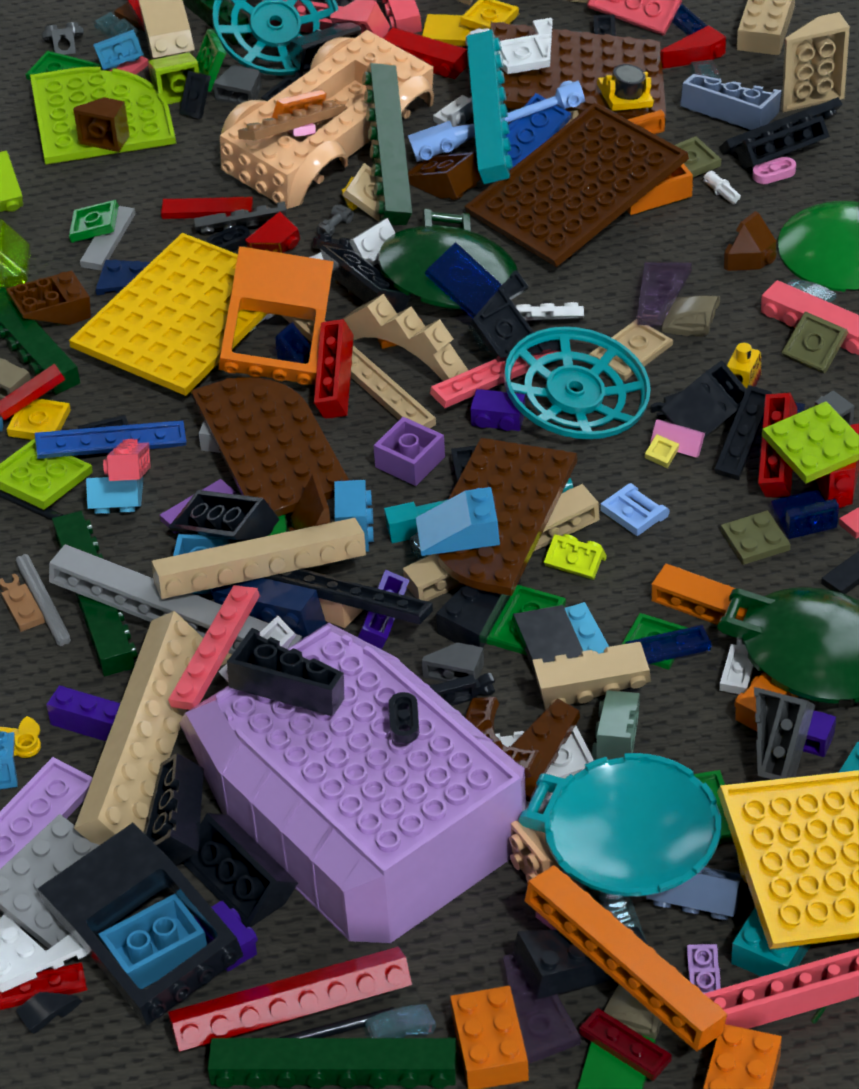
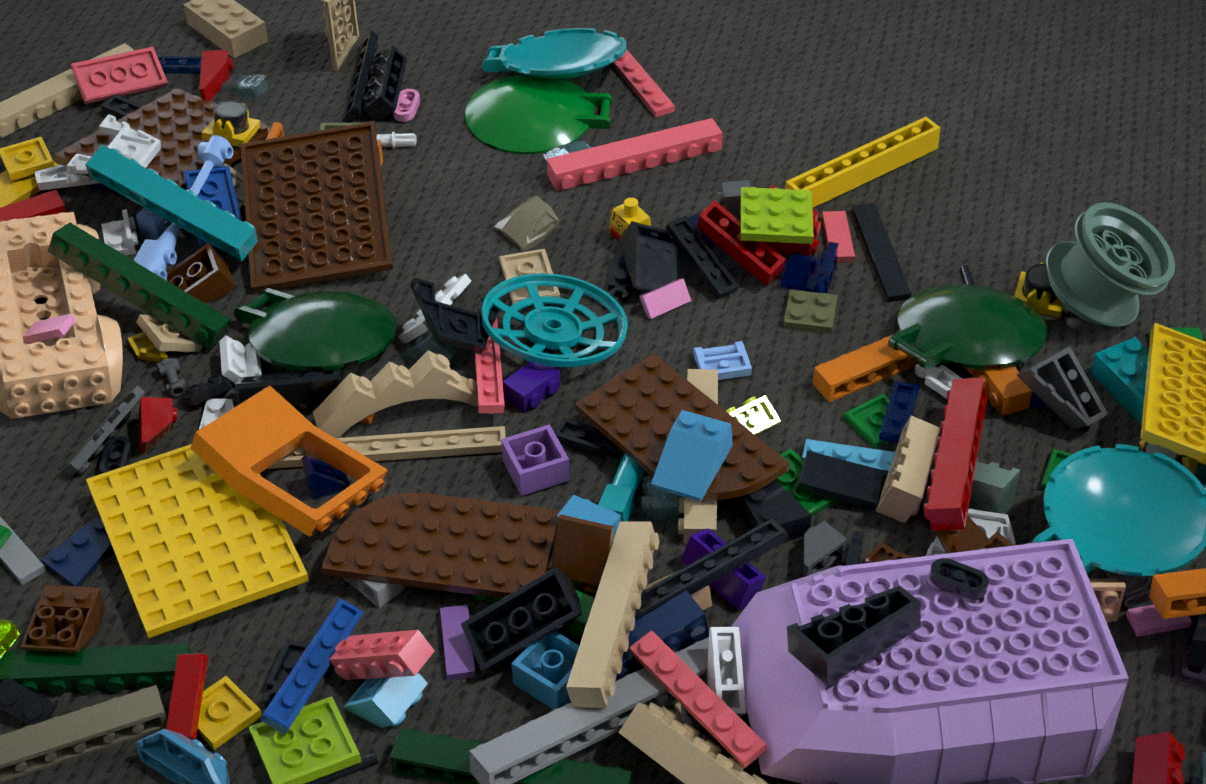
camera: 60 degrees left, 0 degrees up
red tile [161,197,253,219] -> none
medium nougat plate [238,100,346,141] -> none
orange tile [272,90,327,119] -> none
red brick [314,319,354,418] -> none
clear blue tile [424,242,502,318] -> none
clear purple wing [637,262,692,326] -> none
light yellow plate [645,434,679,468] -> none
sand blue wedge [681,74,782,131] -> none
reddish brown slope [724,211,777,271] -> none
olive tile [782,311,849,373] -> none
none -> red brick [924,377,988,531]

